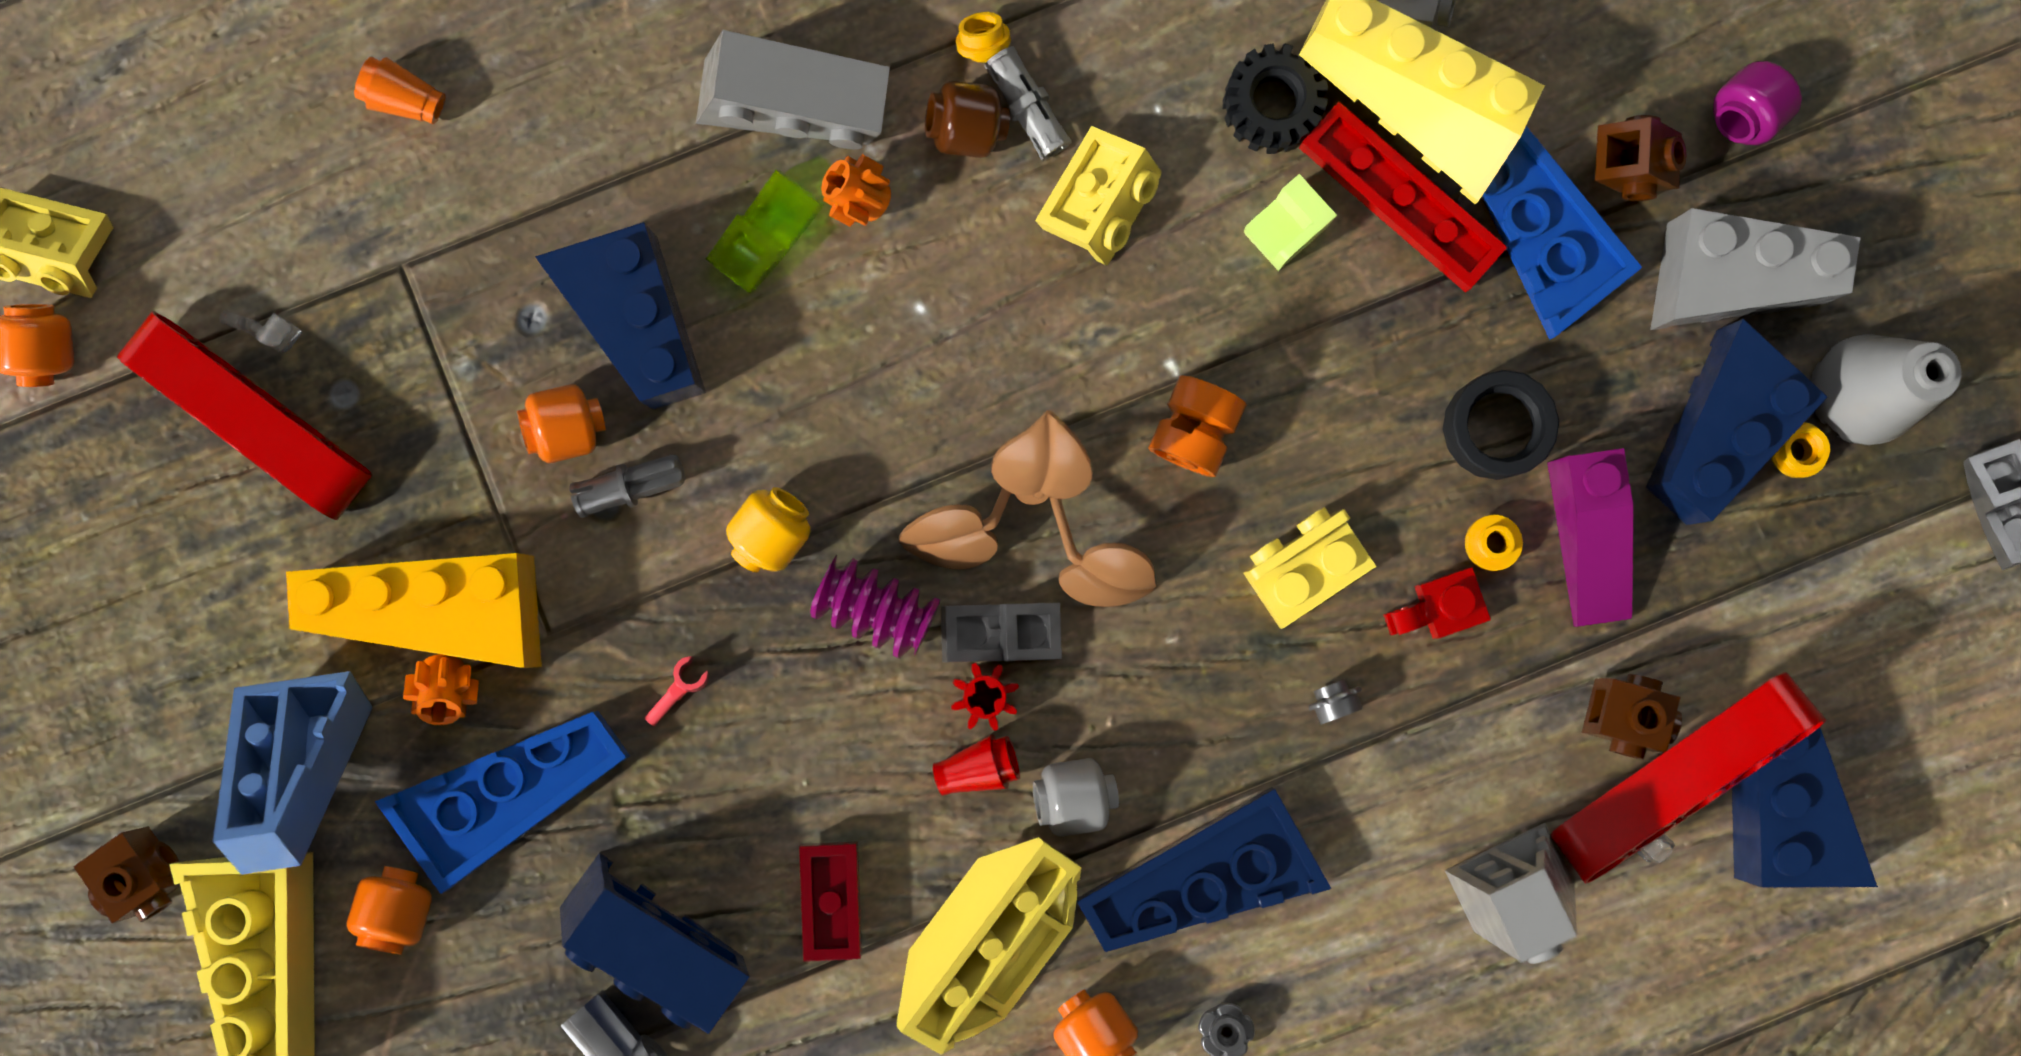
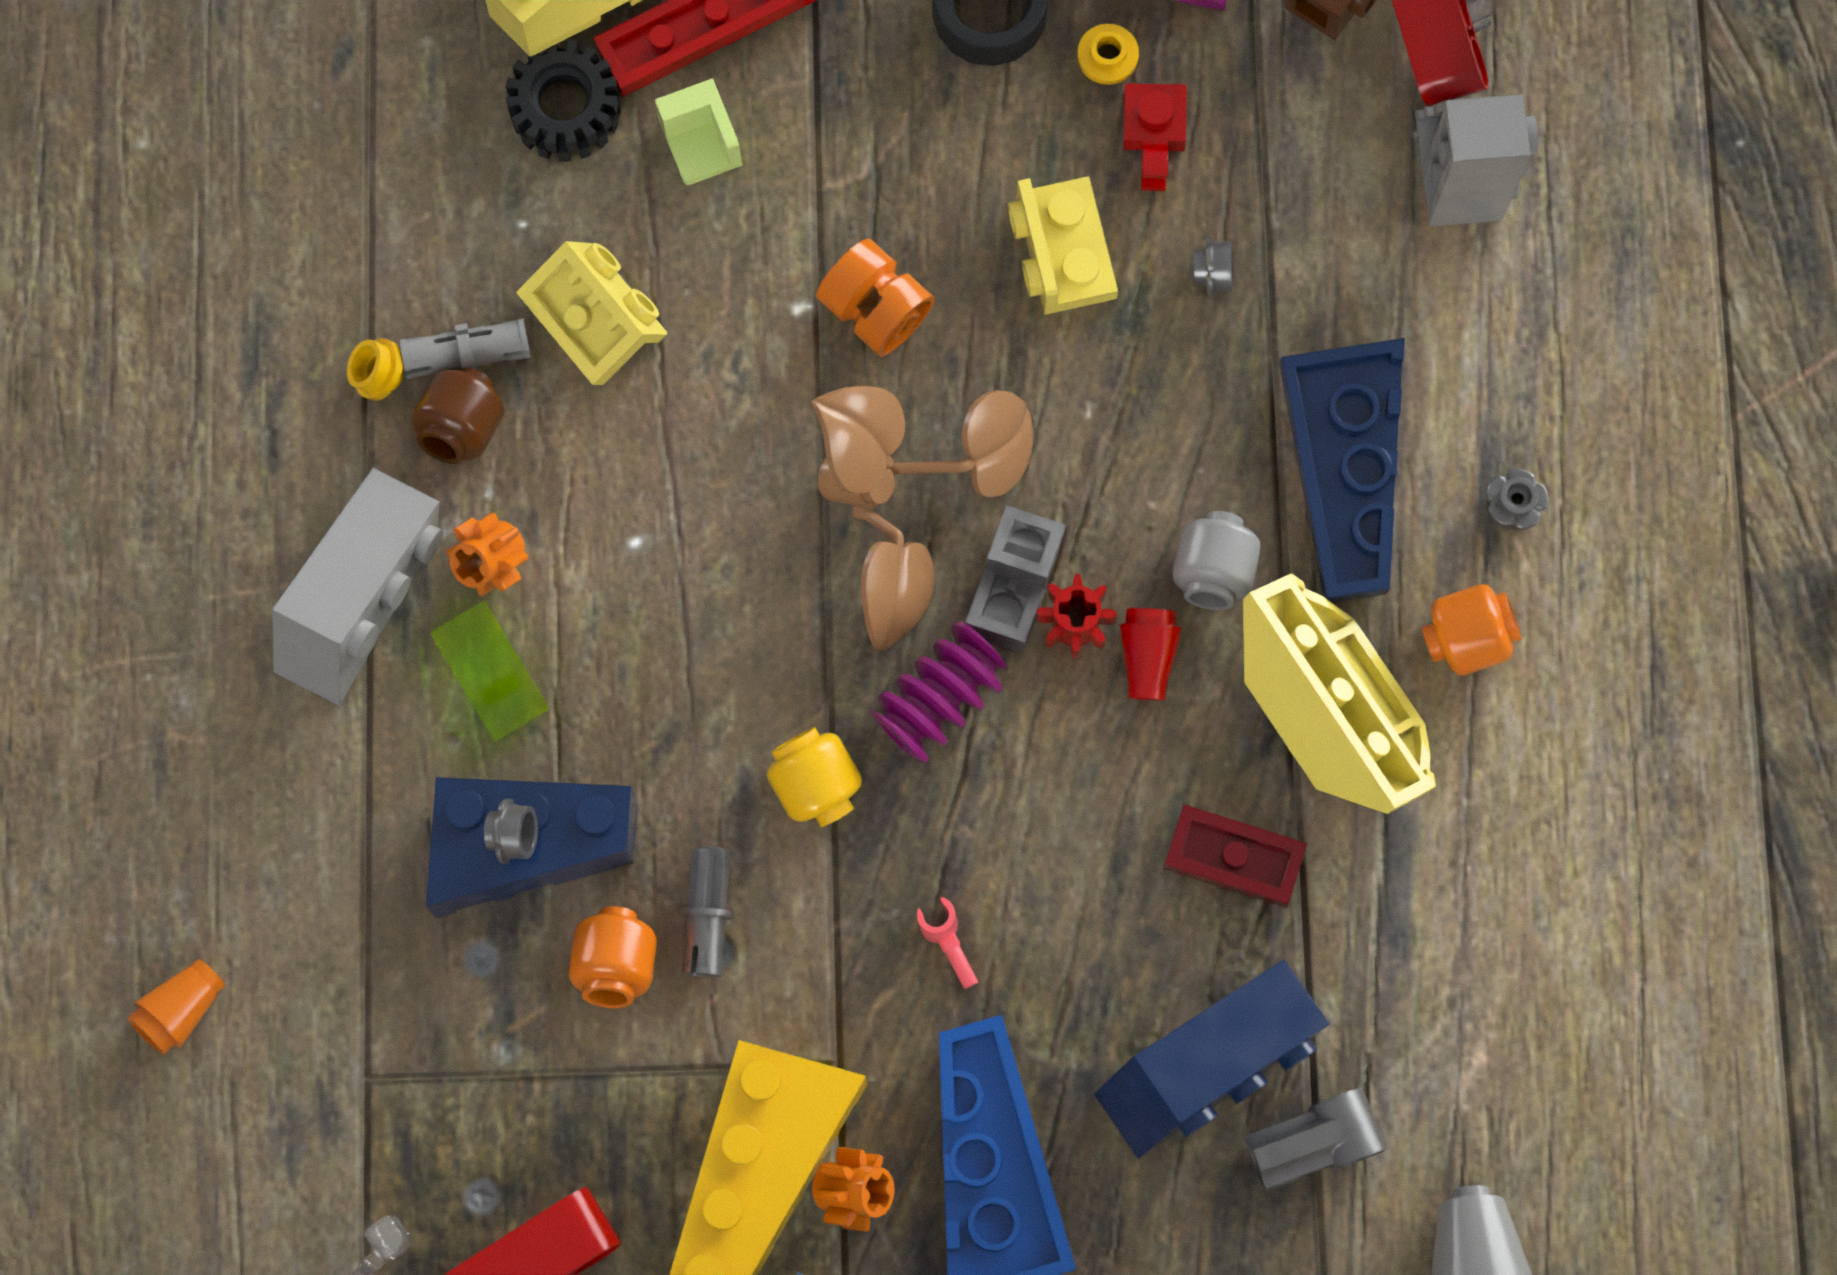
camera: 65 degrees left, 10 degrees down
none -> flat silver plate [484,799,538,864]

